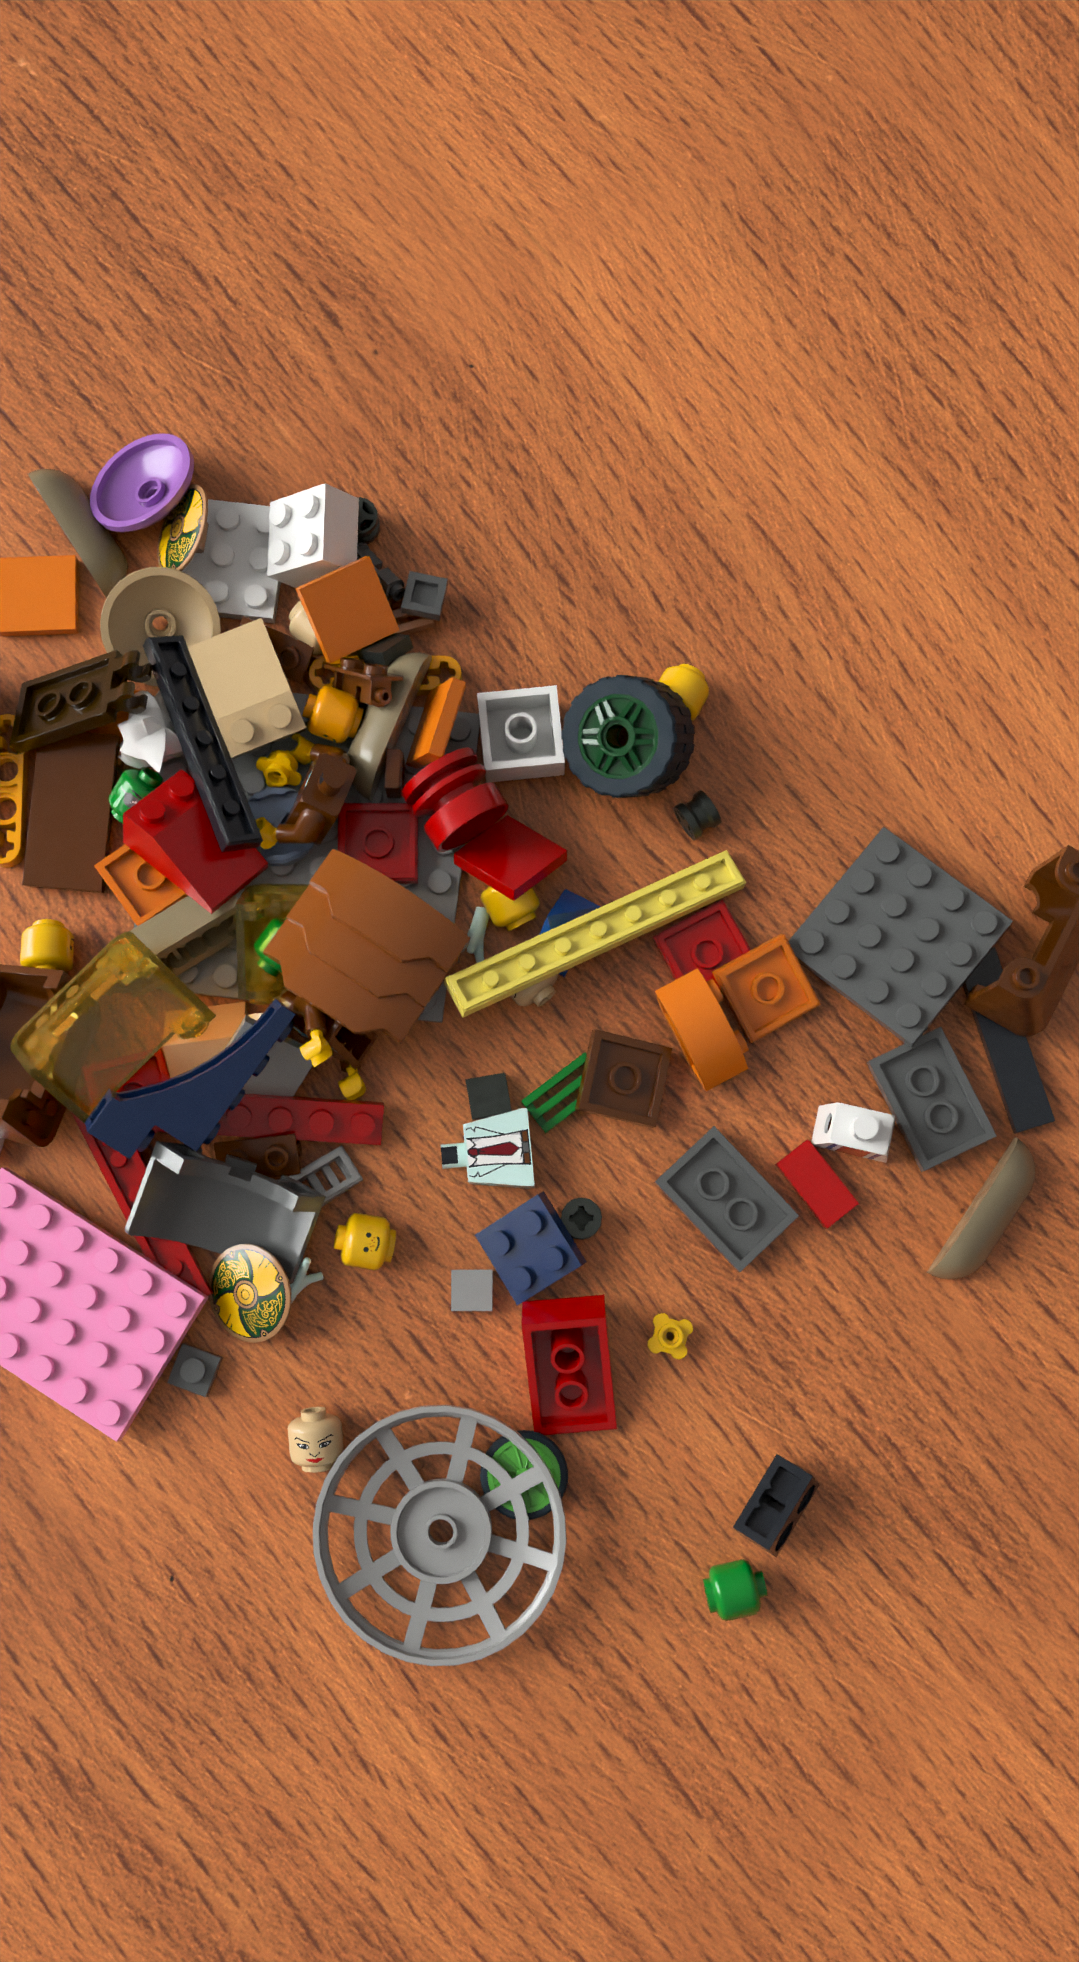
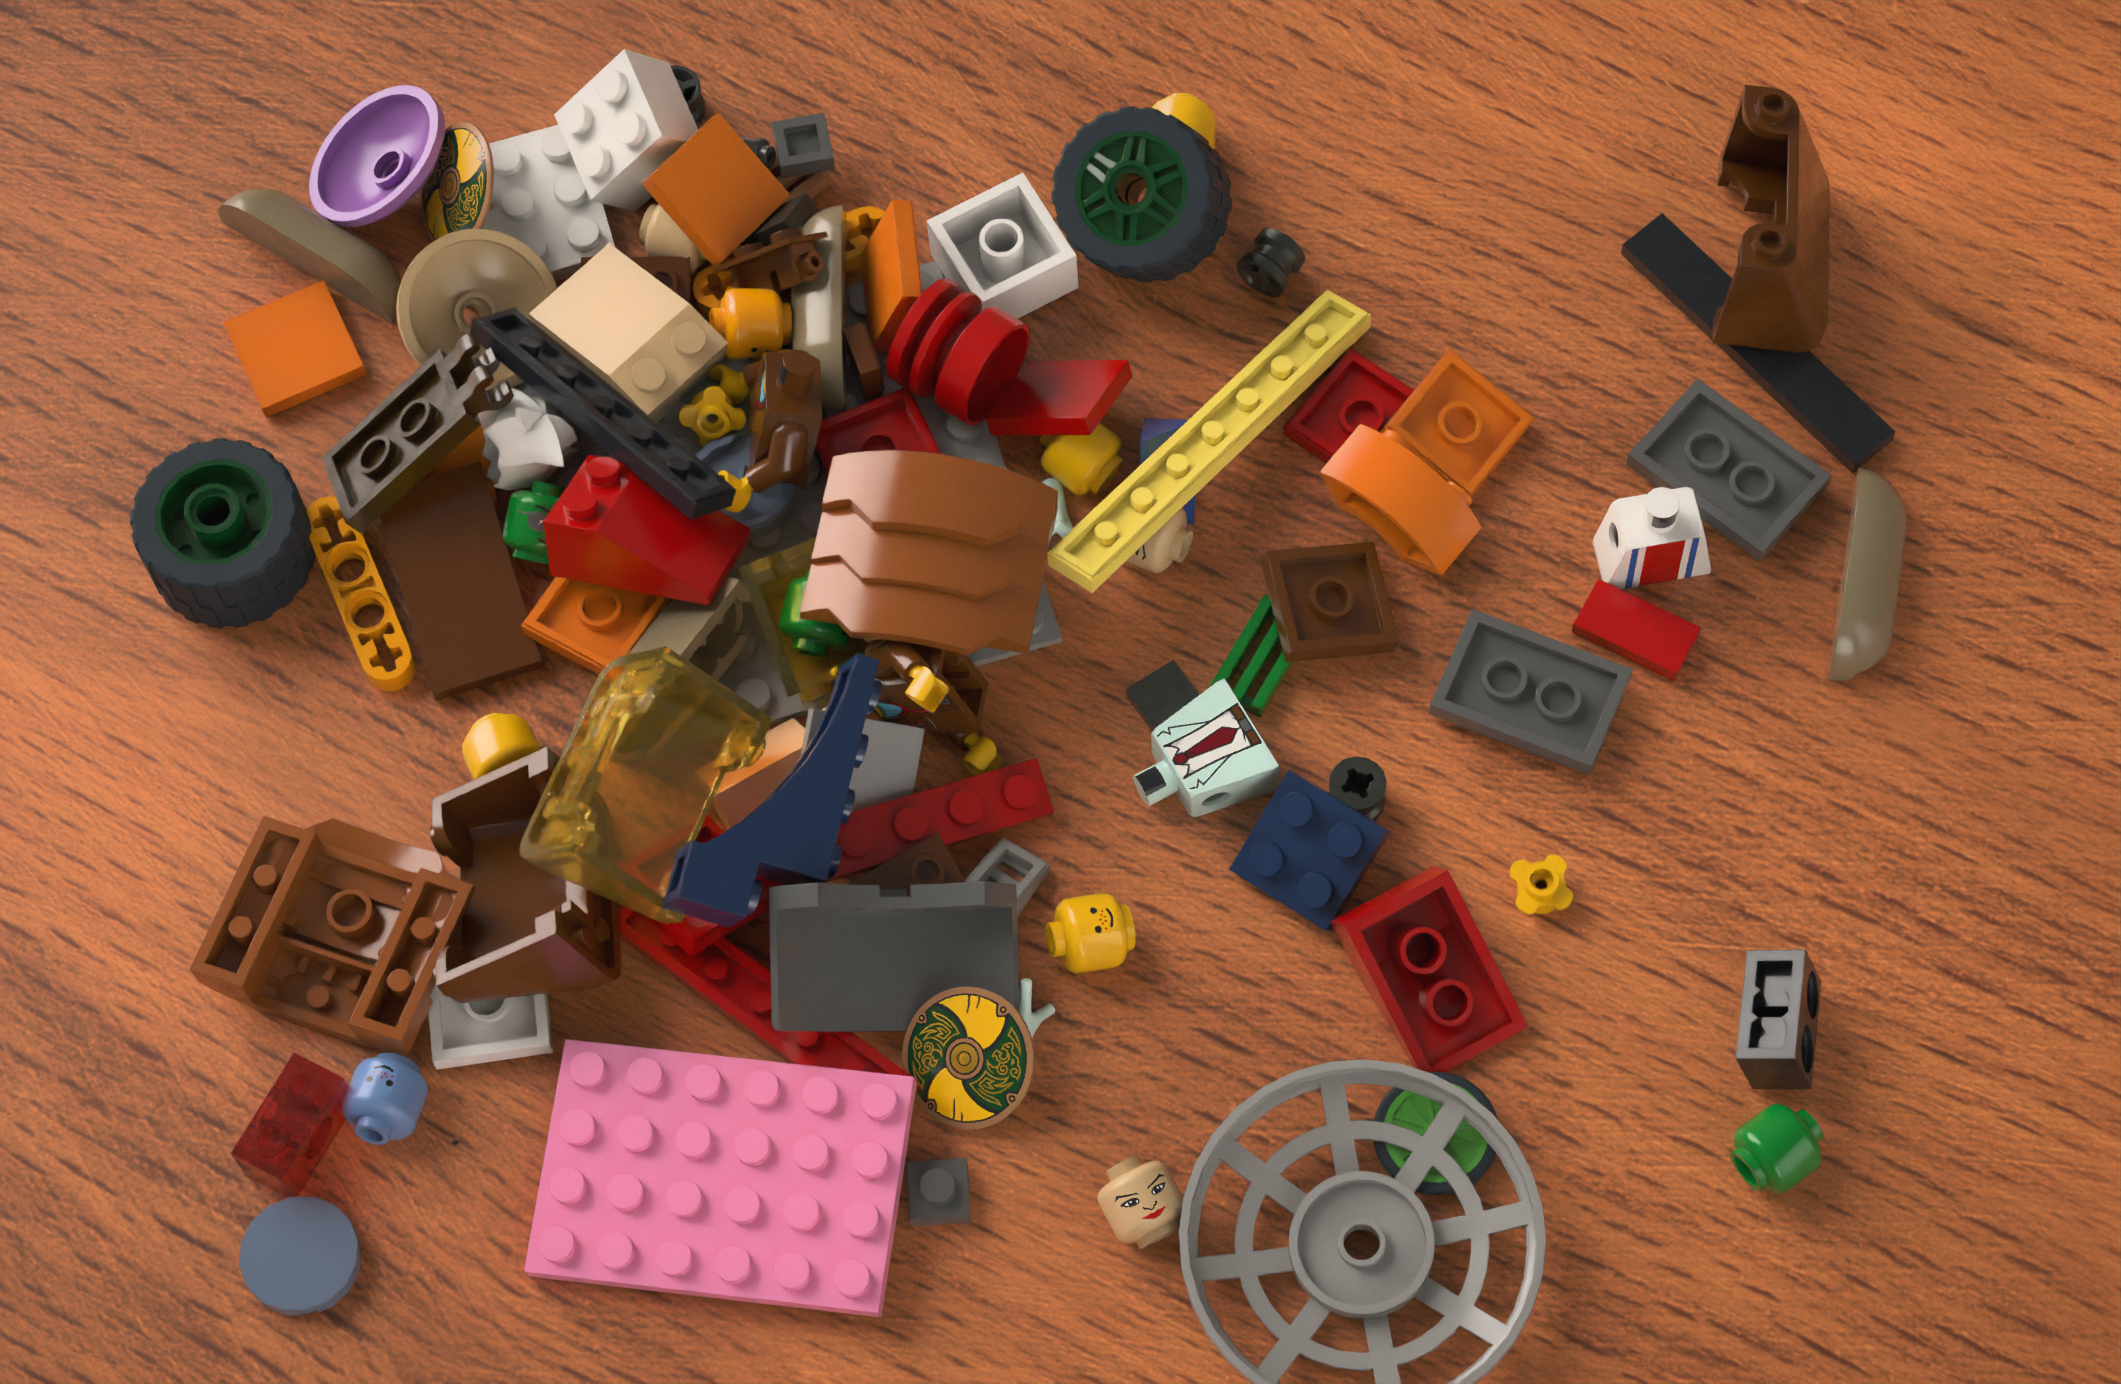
camera: 20 degrees left, 15 degrees down
light grey tile [451,1270,493,1311] -> none
dark grey plate [788,827,1013,1048] -> none

